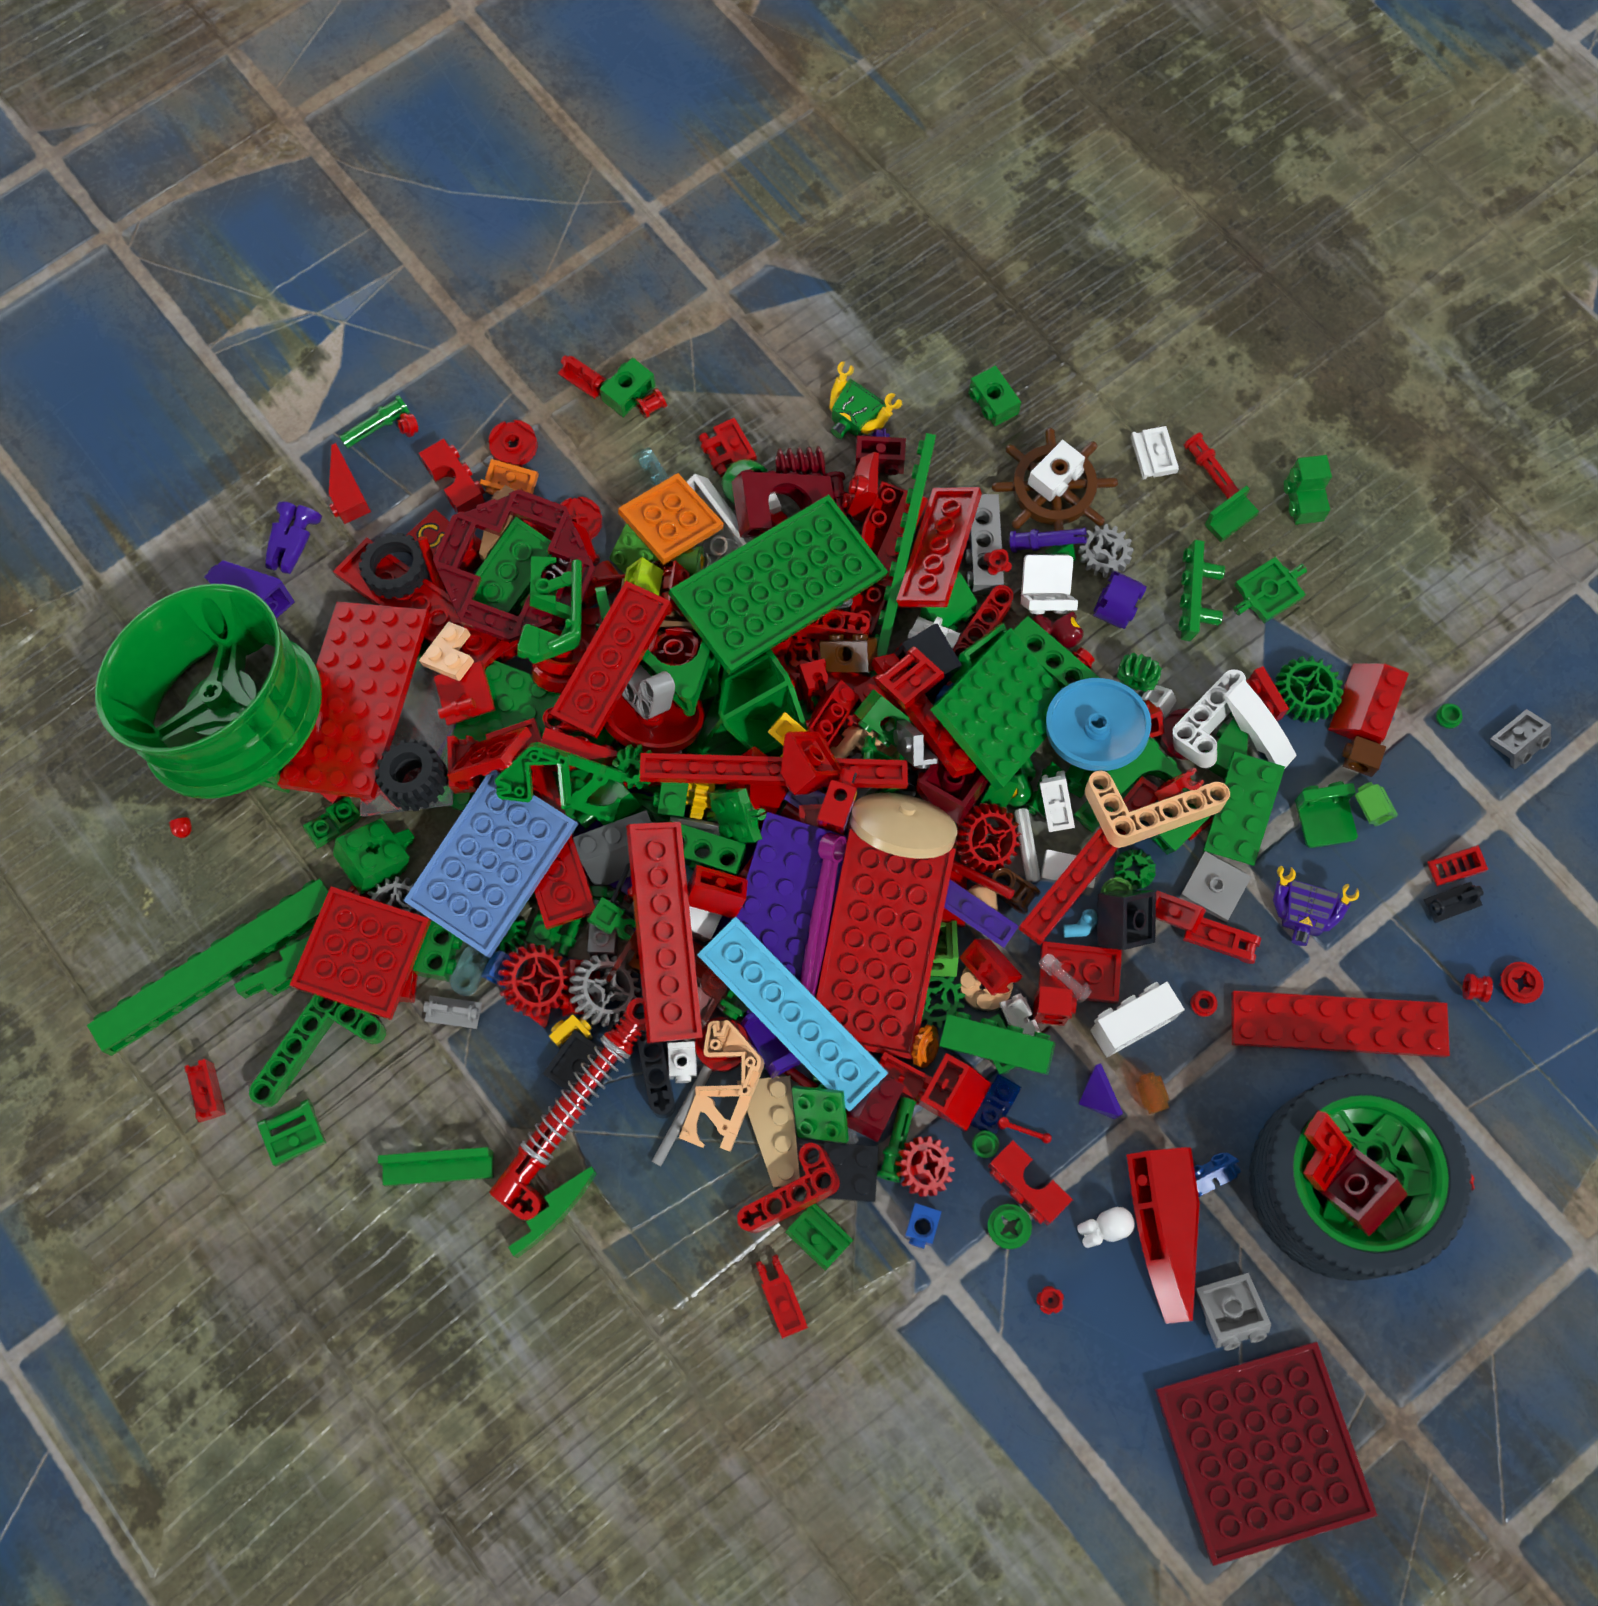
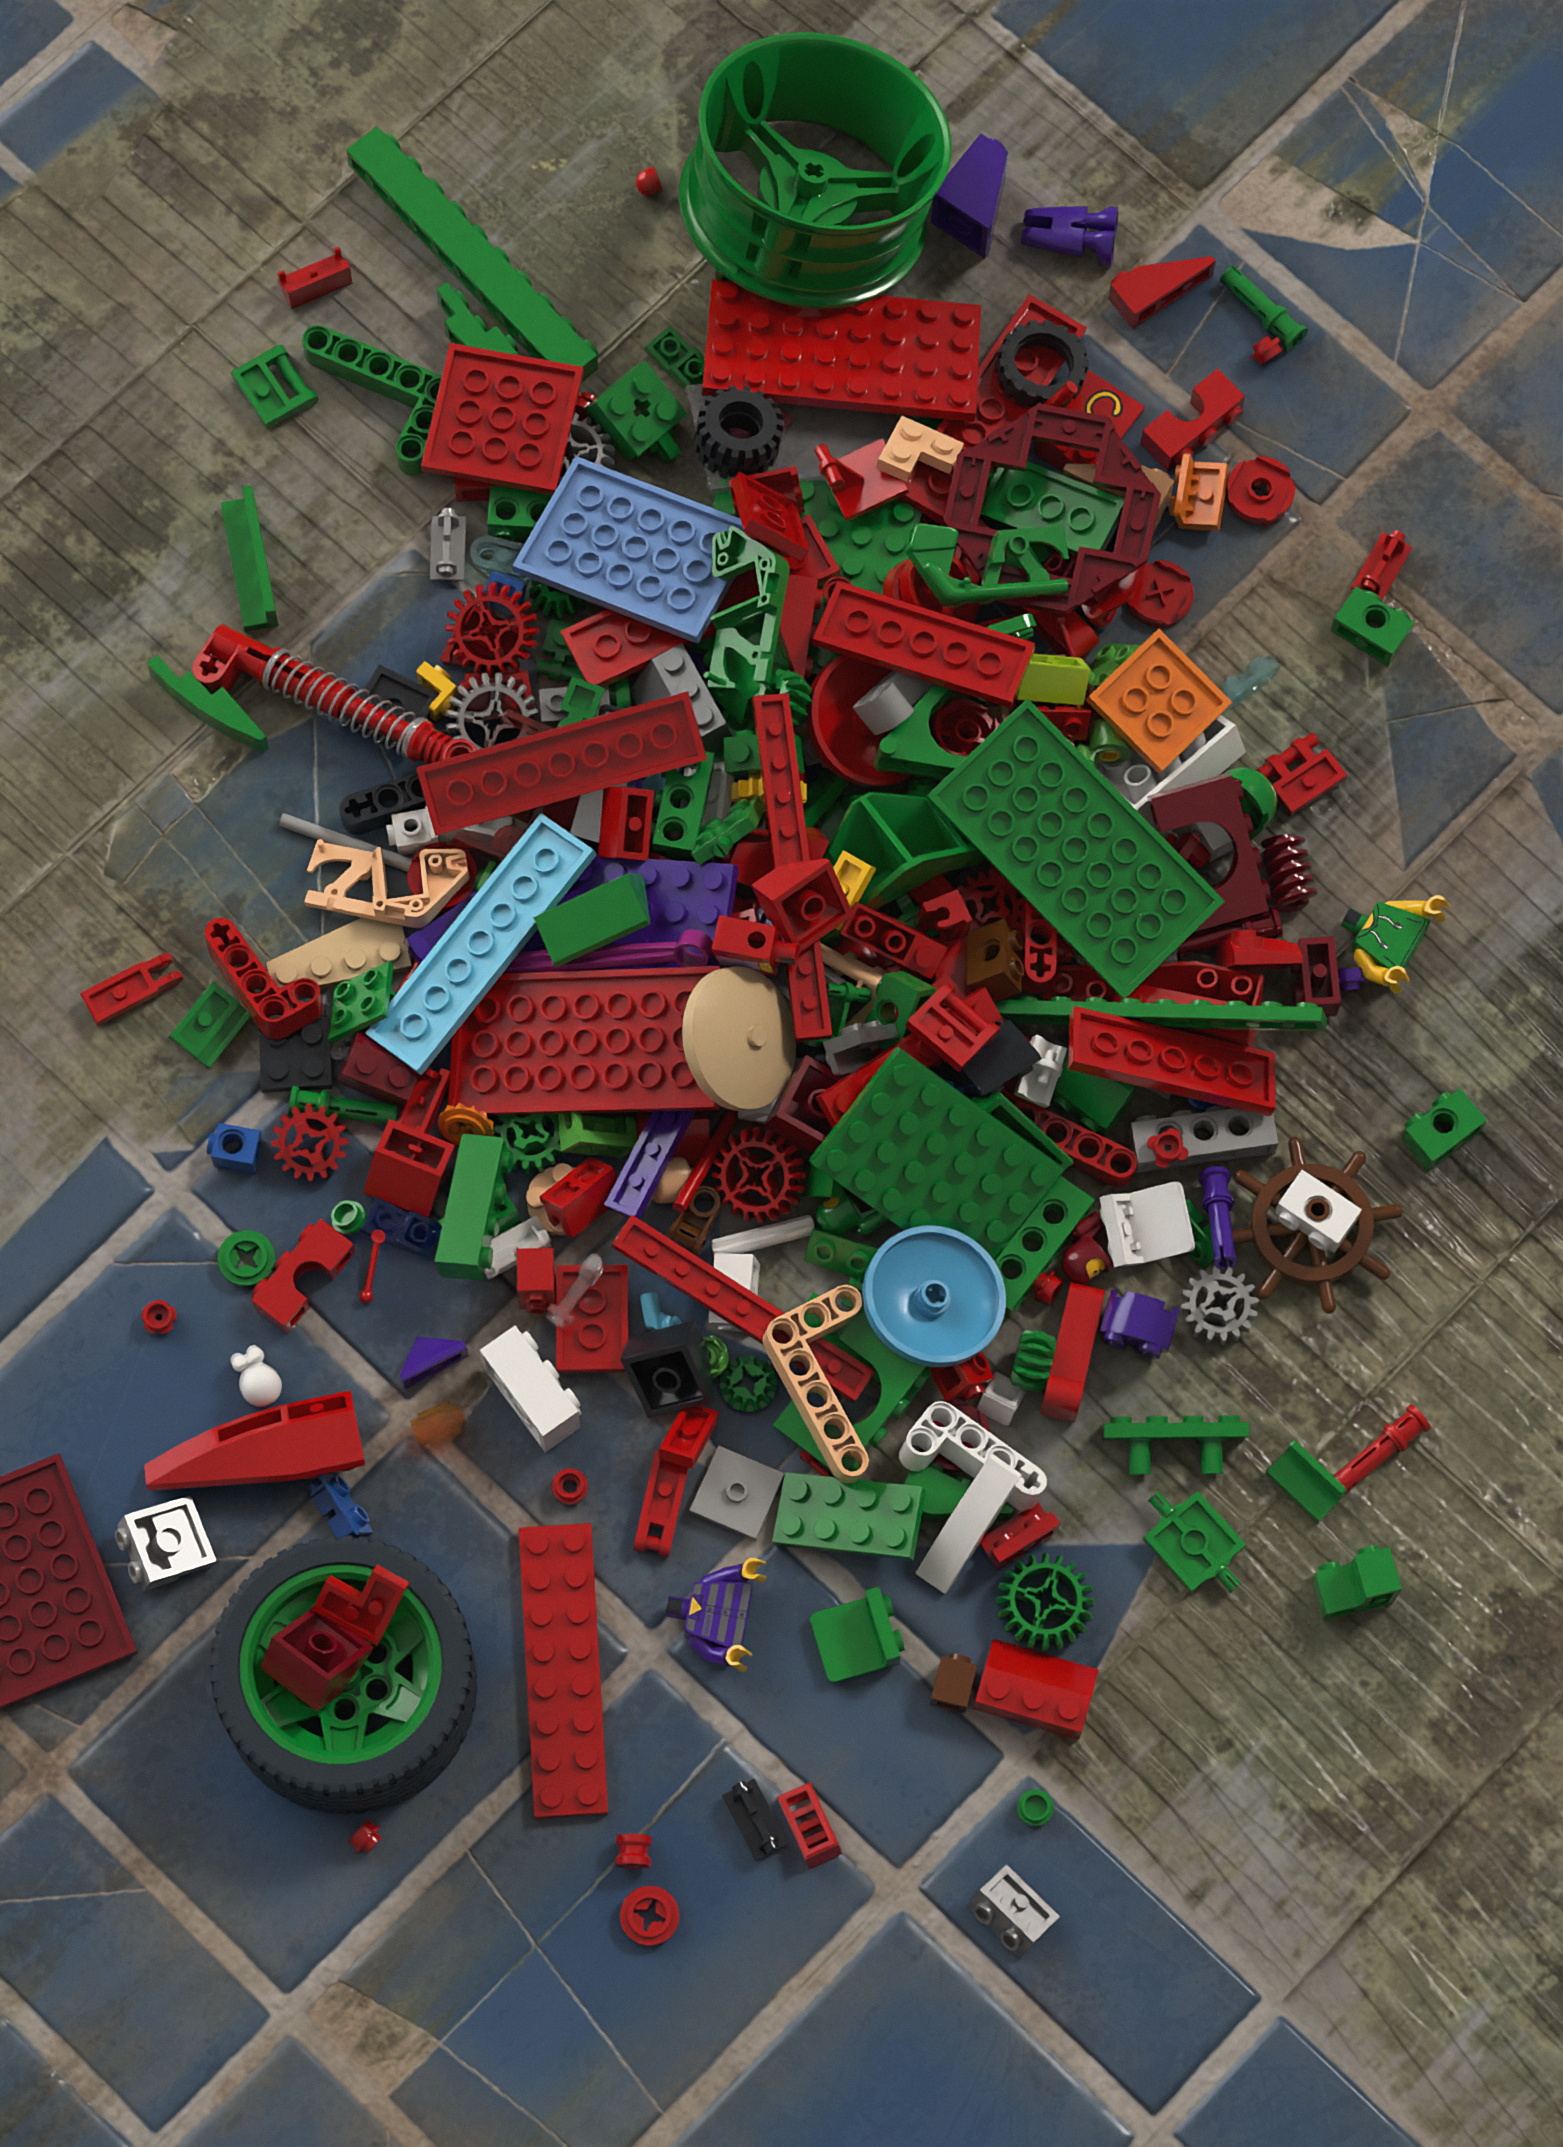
camera: 80 degrees right, 0 degrees up
red bush [635,388,667,419] -> none
white hinge [1040,771,1075,832] -> none
white plate [1131,426,1179,479] -> none
red plate [1154,768,1204,802] -> none
bright green brick [1355,782,1398,826] -> none
none -> green slope [533,873,650,968]
none -> red beam [1040,1282,1106,1423]

